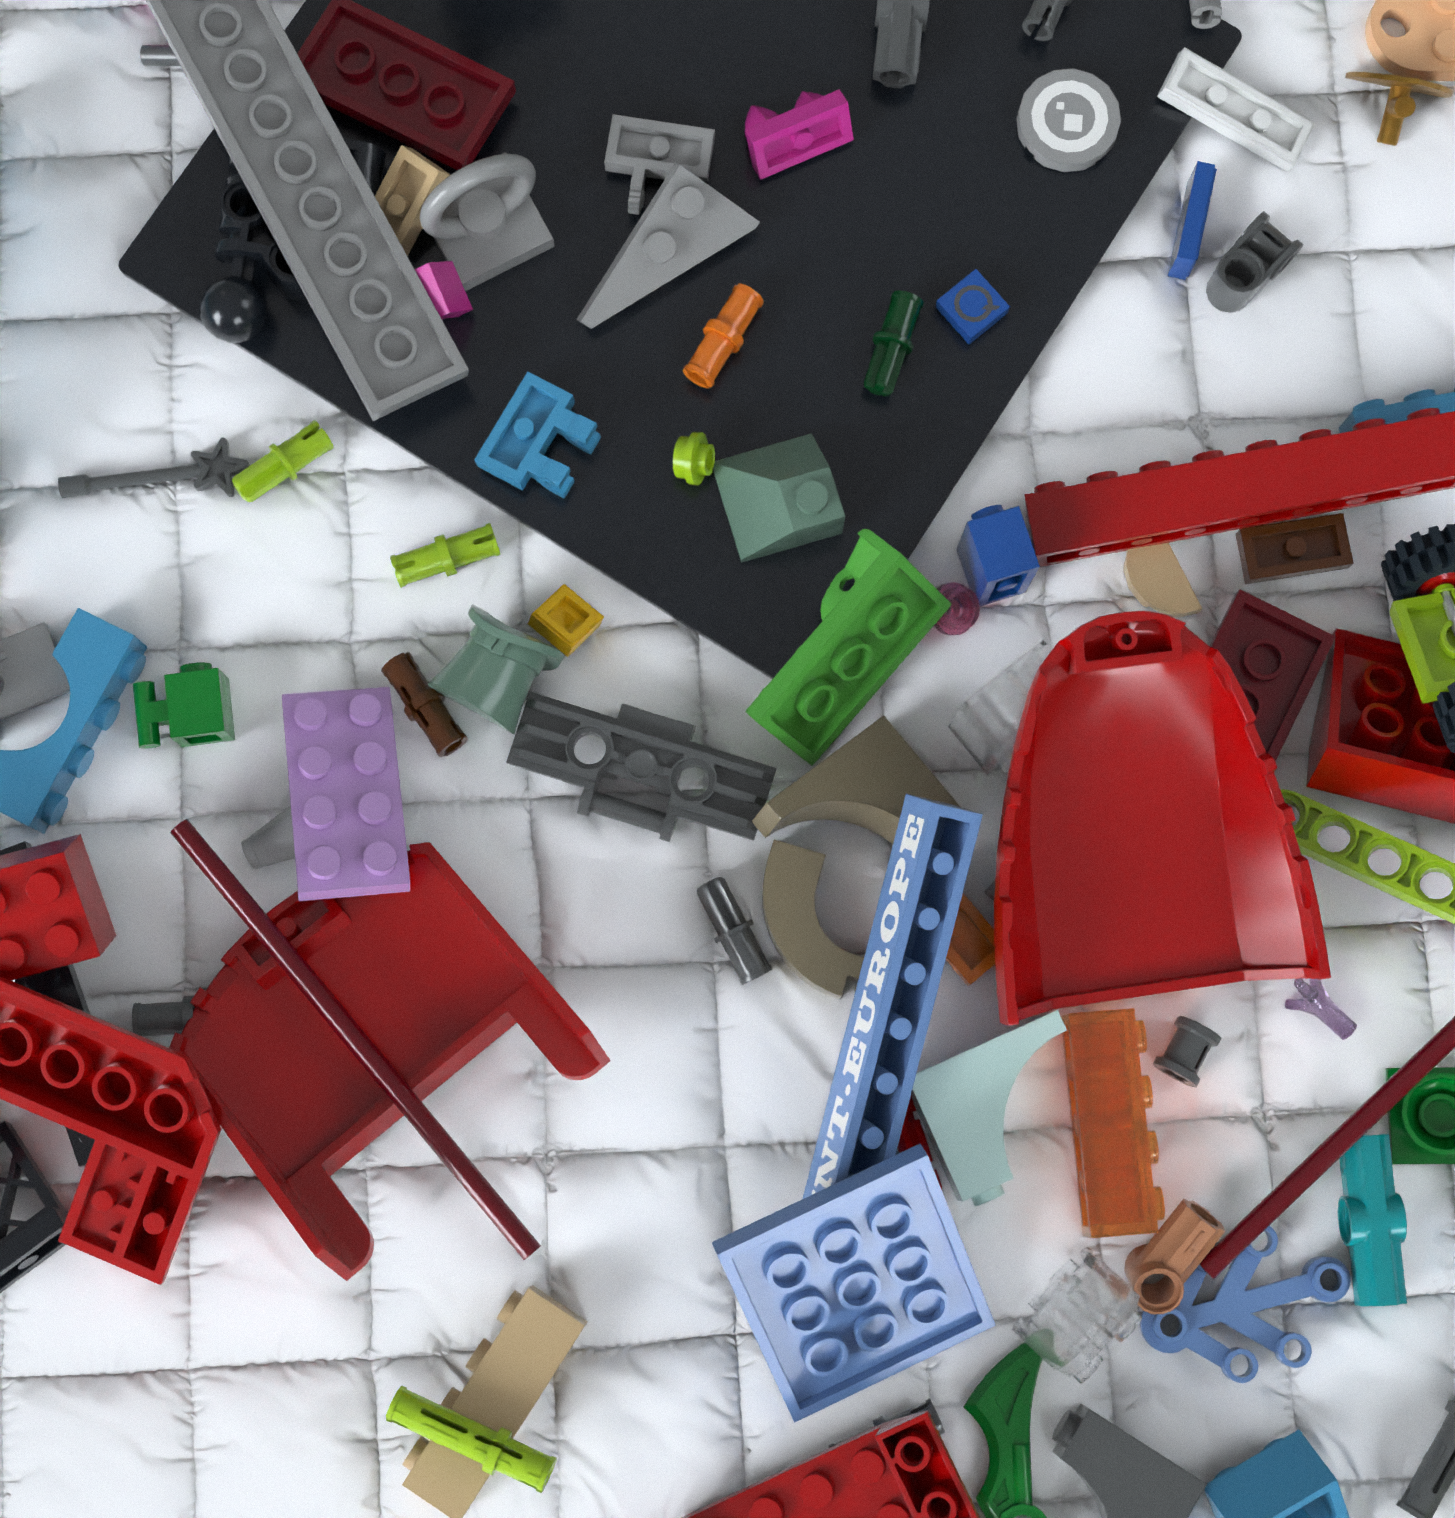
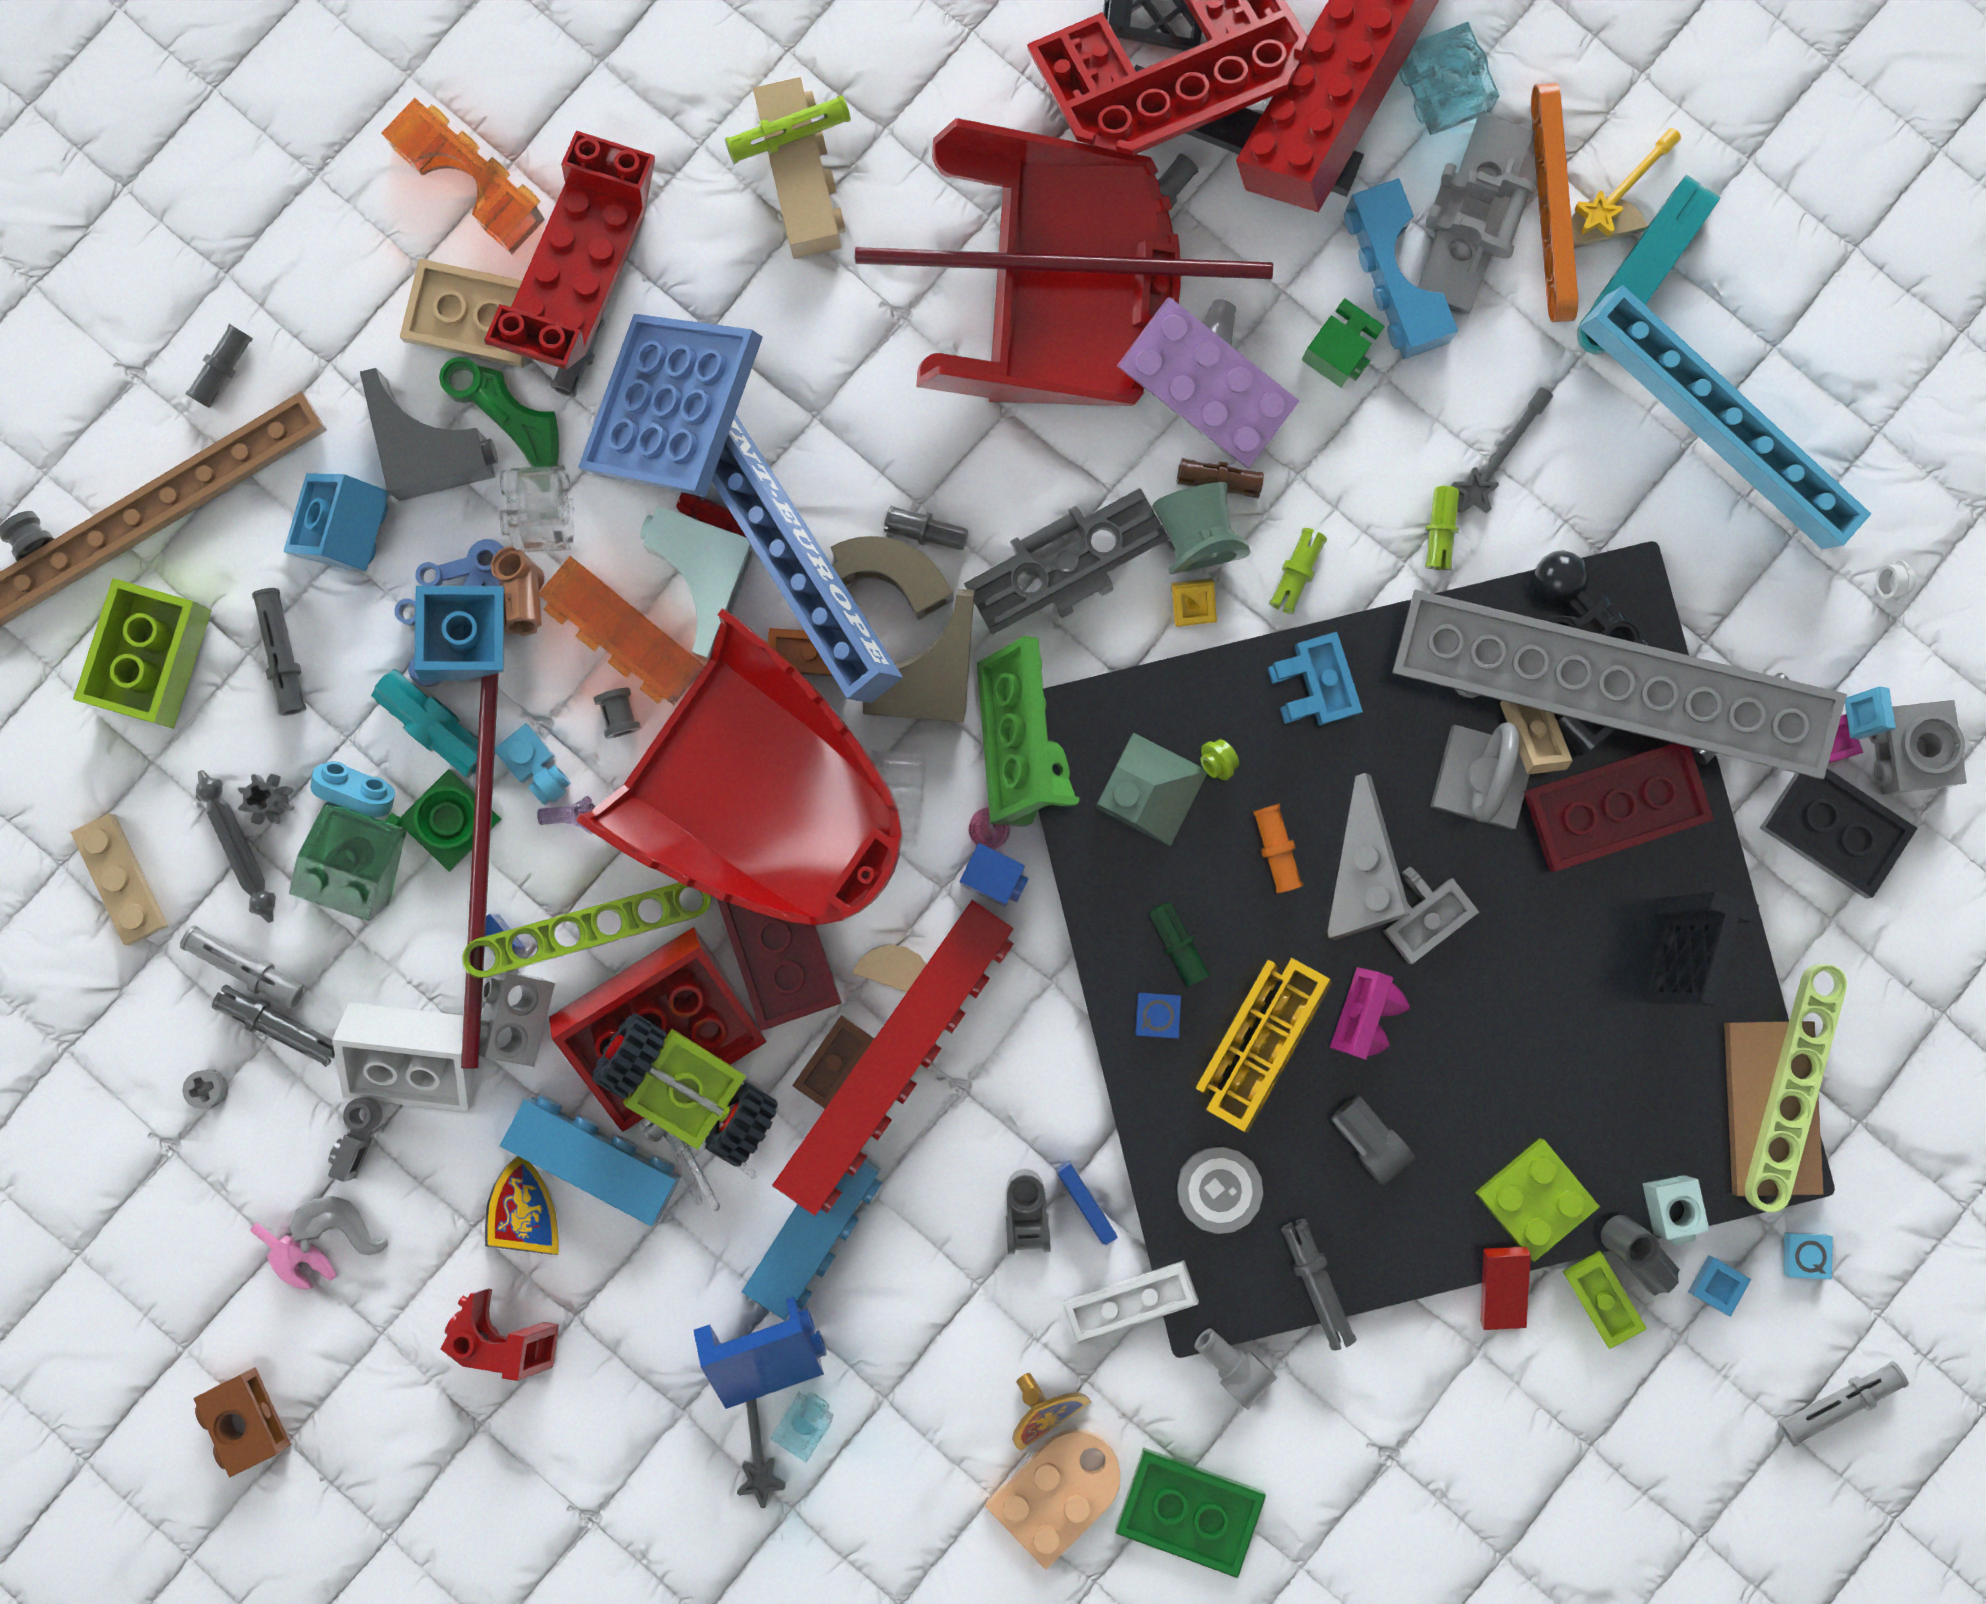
camera: 135 degrees right, 5 degrees up
dark pink tile [415,261,473,319] -> none
none -> dark azure slope [414,586,504,681]
none -> medium azure plate [495,723,571,805]
none -> yellow brick [1196,958,1332,1133]

